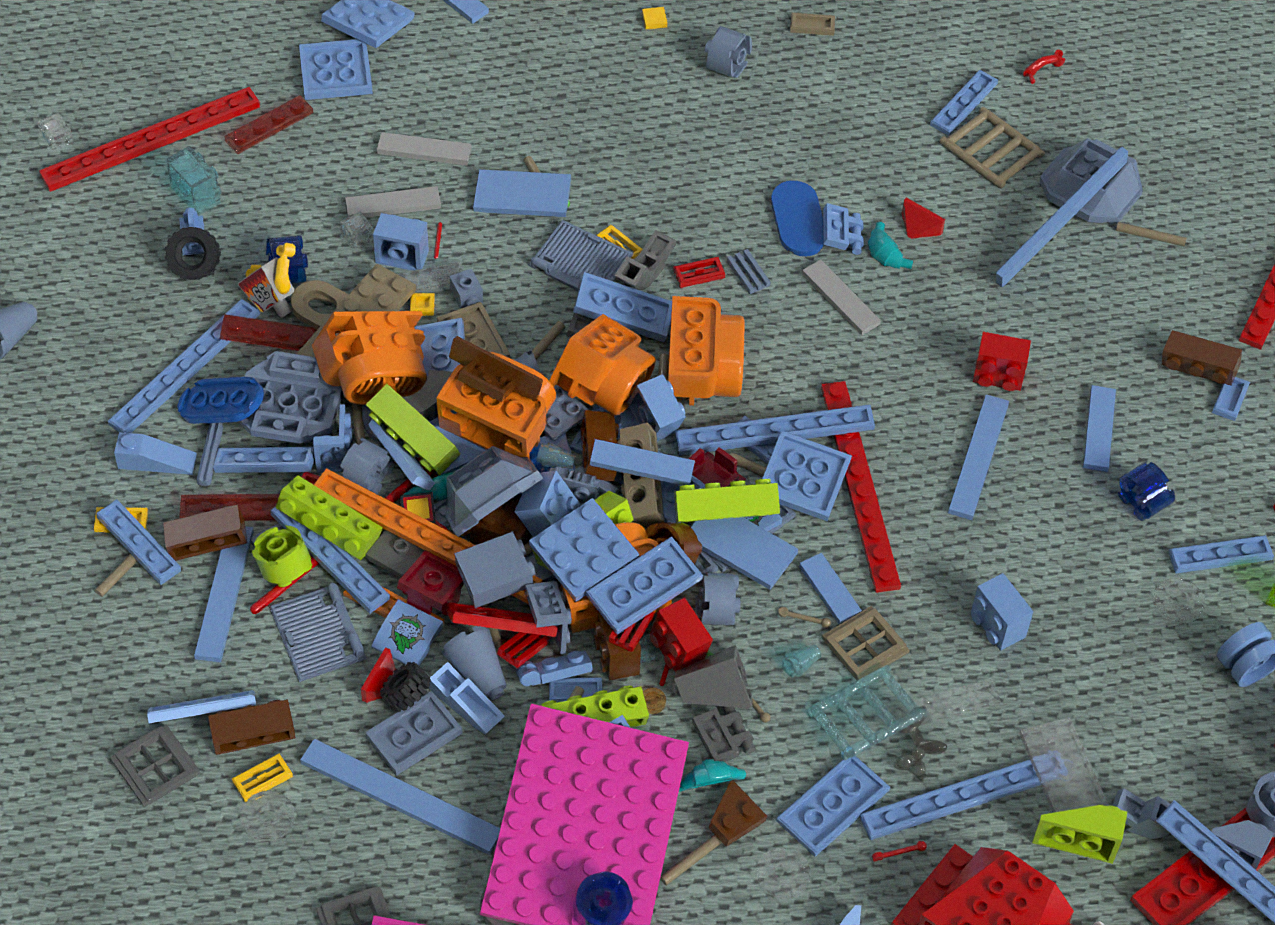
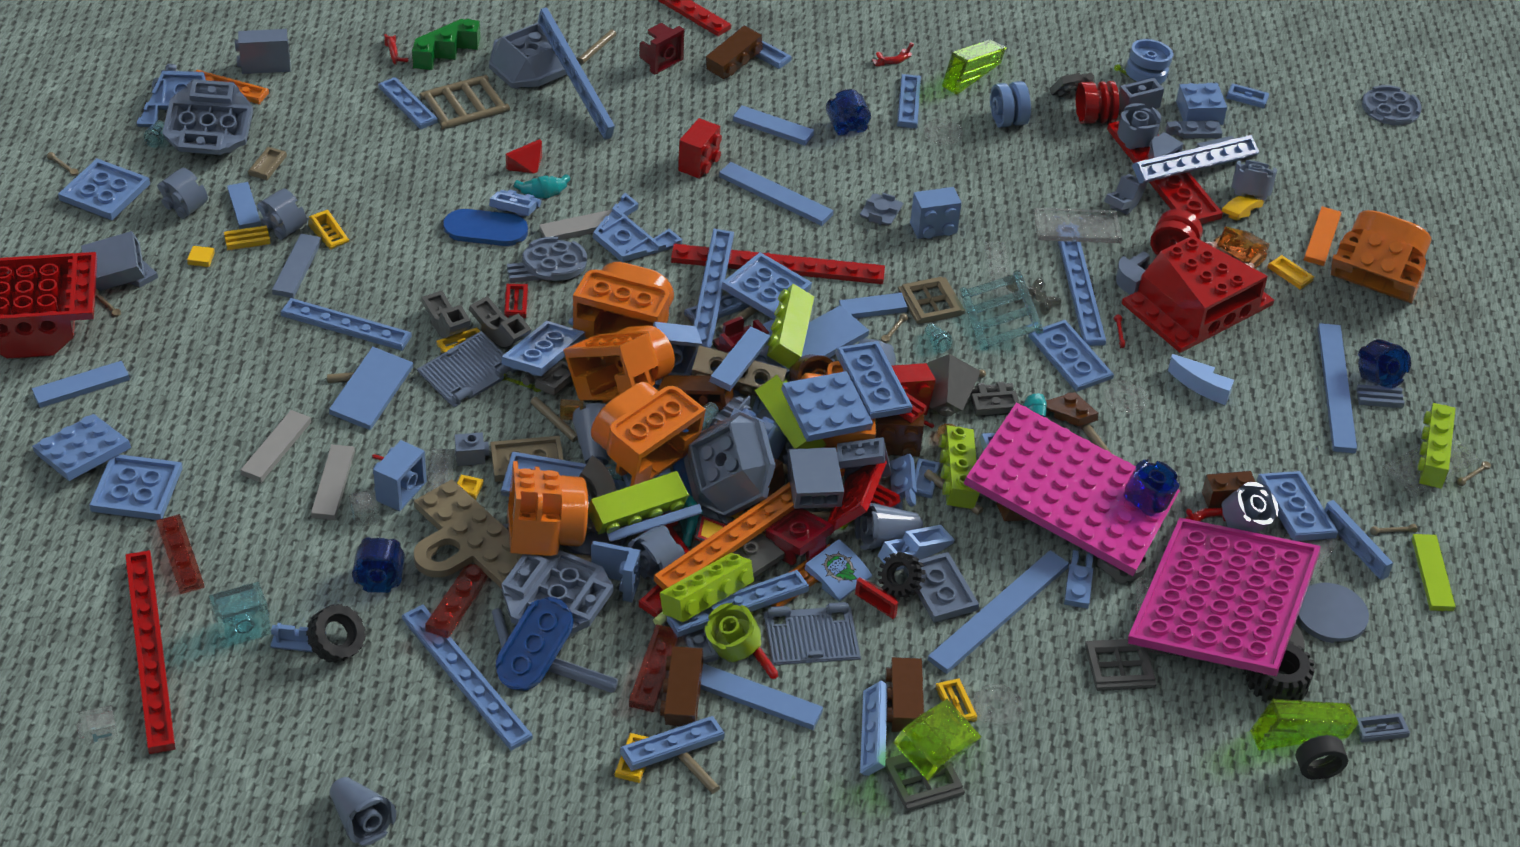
camera: 75 degrees left, 10 degrees down
medium blue slope [114,432,197,475] -> none
medium blue tile [213,447,315,473] -> none
torso [237,243,295,318] -> none
reddish brown bracket [449,336,543,402] -> none
lime slope [1032,805,1127,864] -> none
none -> yellow tile [224,225,271,251]
none -> medium blue tile [227,182,261,229]
none -> sand blue tile [272,234,322,298]
none -> medium blue tile [281,298,412,351]
none -> yellow slope [308,209,349,250]
none -> green brick [412,19,481,70]
none -> dark grey arch [422,291,470,338]
none -> sand blue tile [522,237,587,281]
none -> clear orange tile [560,399,584,420]
none -> medium blue wing [593,193,682,262]
none -> dark red panel [639,23,685,75]
none -> sand blue piece [860,192,904,226]
none -> clear neon green slope [893,699,982,781]
none -> medium blue hinge [1064,550,1093,609]
none -> sand blue brick [1116,251,1150,295]
none -> red wheel [1150,209,1203,256]

